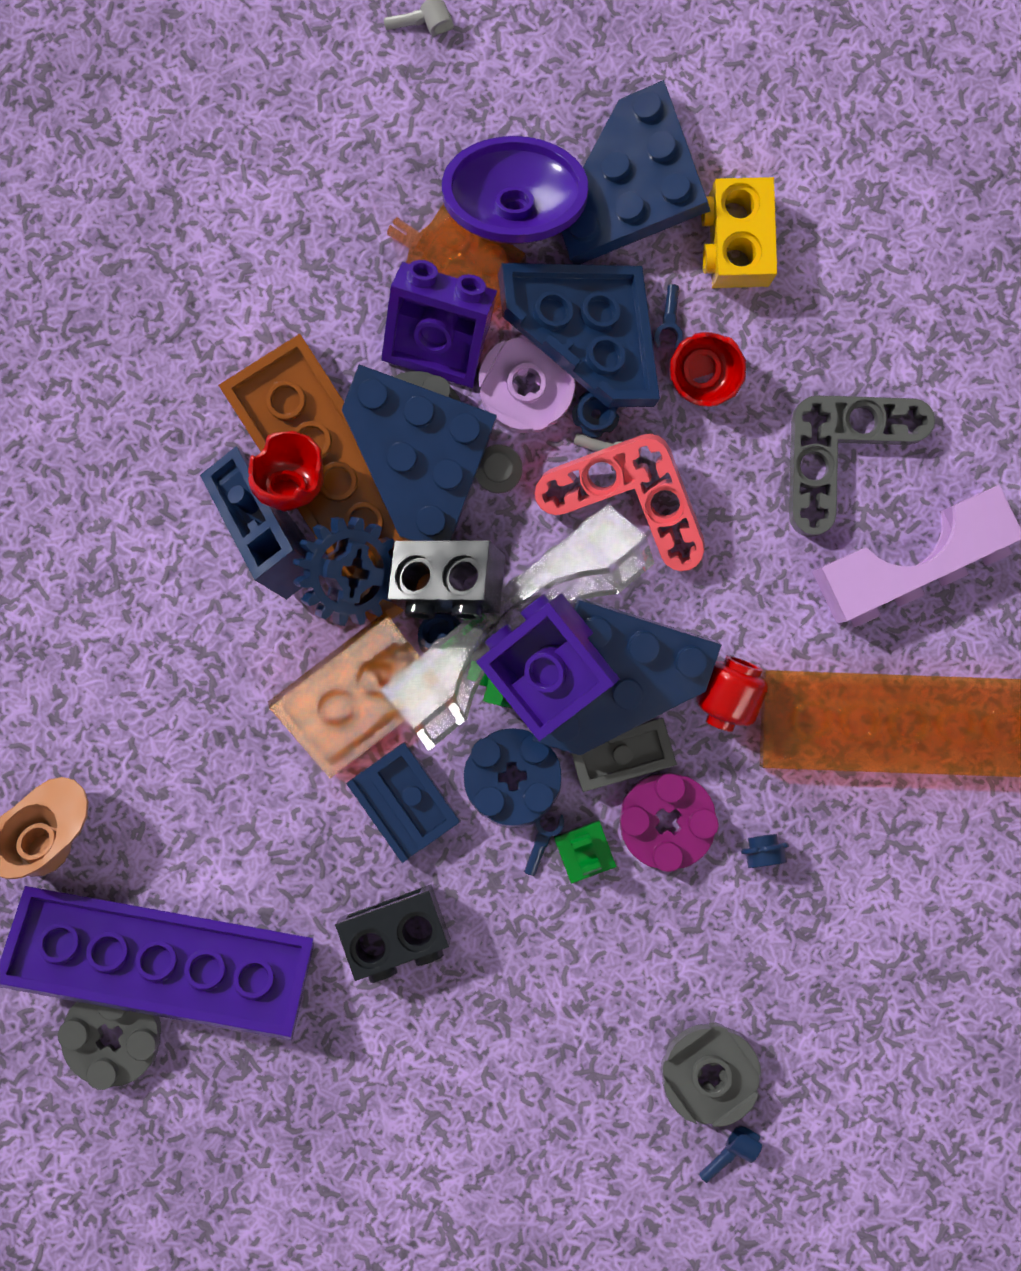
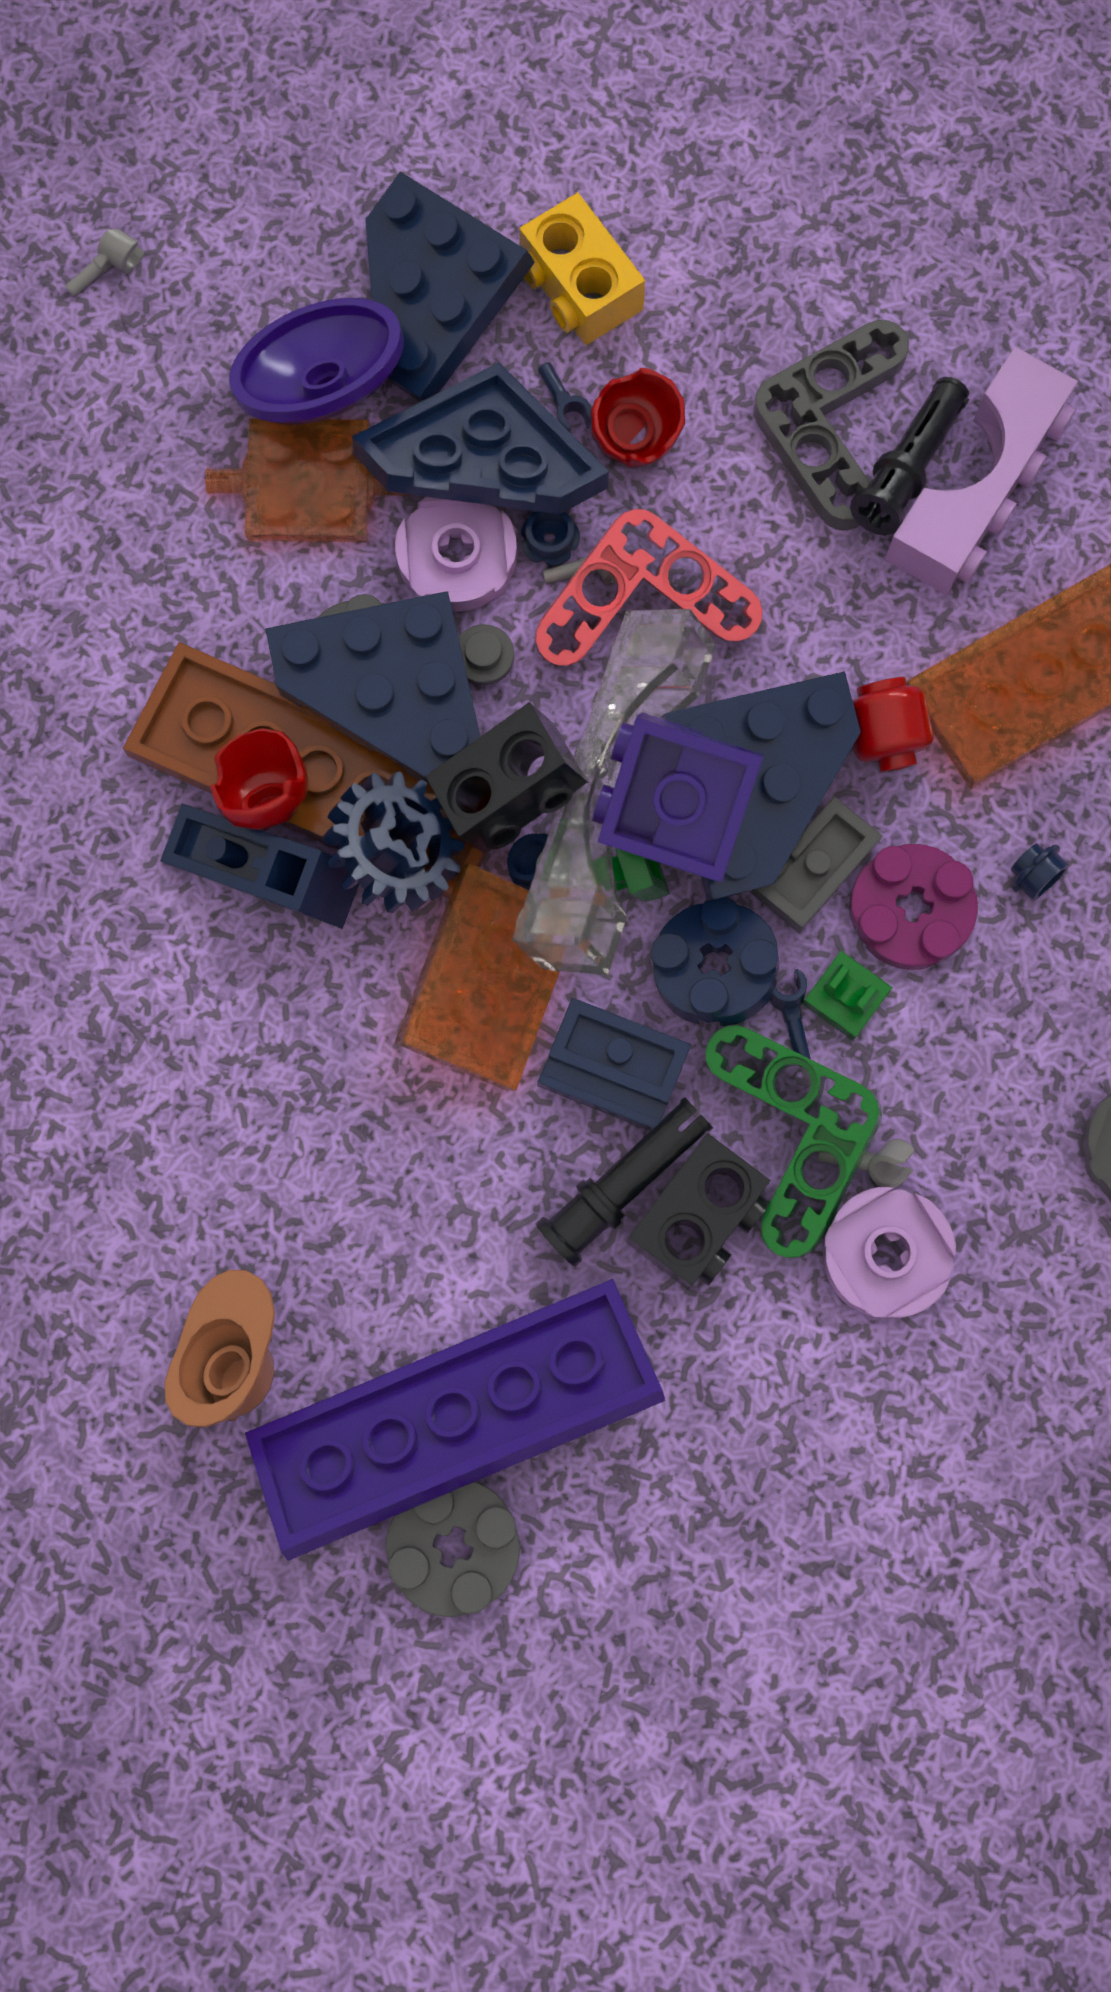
camera: 30 degrees left, 10 degrees down
dark purple plate [381,260,497,388] -> none
none -> black pin [535,1097,713,1267]
none -> green beam [705,1025,882,1258]
none -> light grey hand [818,1139,914,1188]
none -> lavender plate [822,1187,956,1319]
none -> black pin [850,377,970,536]

